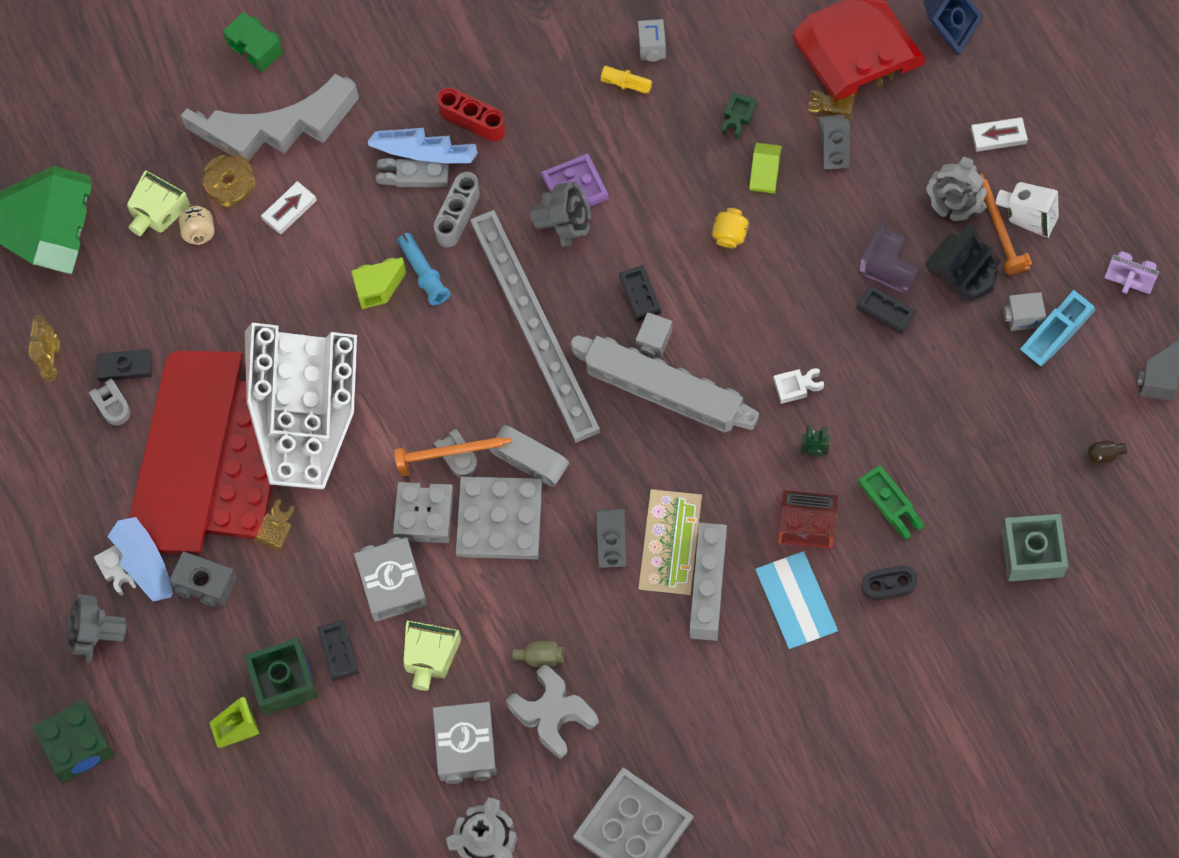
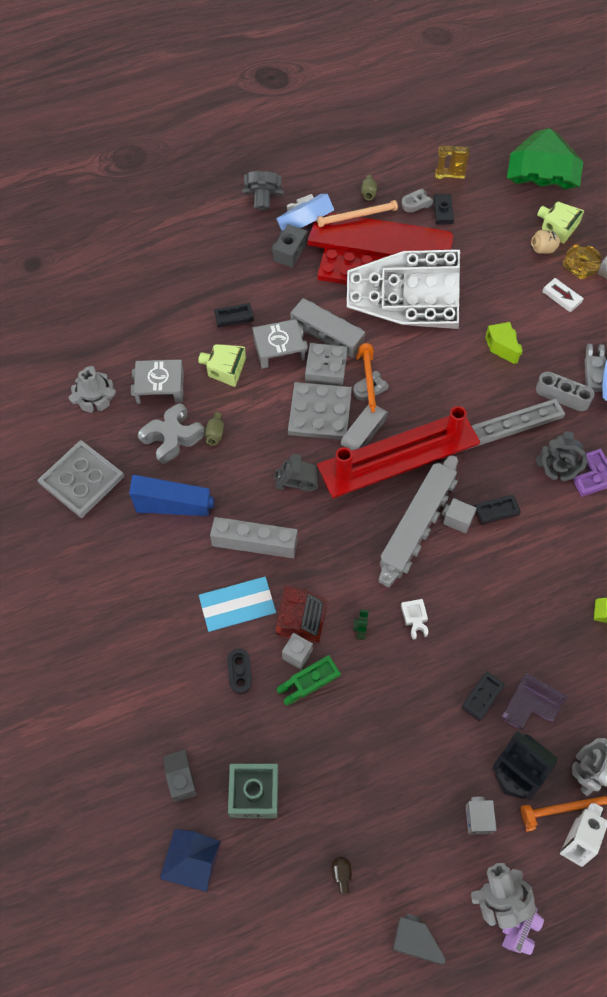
camera: 90 degrees right, 5 degrees down
dark green brick [33,699,115,783] -> none
lime slope [209,697,260,748] -> none
dark green brick [244,637,318,716] -> none
clear yellow plate [254,499,294,551] -> none
dark azure pin [397,233,450,306] -> none
sticker [638,489,702,595] -> none
yellow head [712,208,749,248] -> none
medium azure slope [1020,290,1095,366] -> none
none -> blue slope [129,475,214,516]
none -> dark blue slope [160,829,221,892]
none -> dark grey slope [163,750,198,803]
none -> light grey brick [282,633,313,670]
none -> light grey brick [290,298,365,358]
none -> light nougat bar [317,200,398,227]
none -> red piece [317,406,480,498]
none -> olive plant [361,175,377,201]
none -> light grey piece [471,863,536,929]

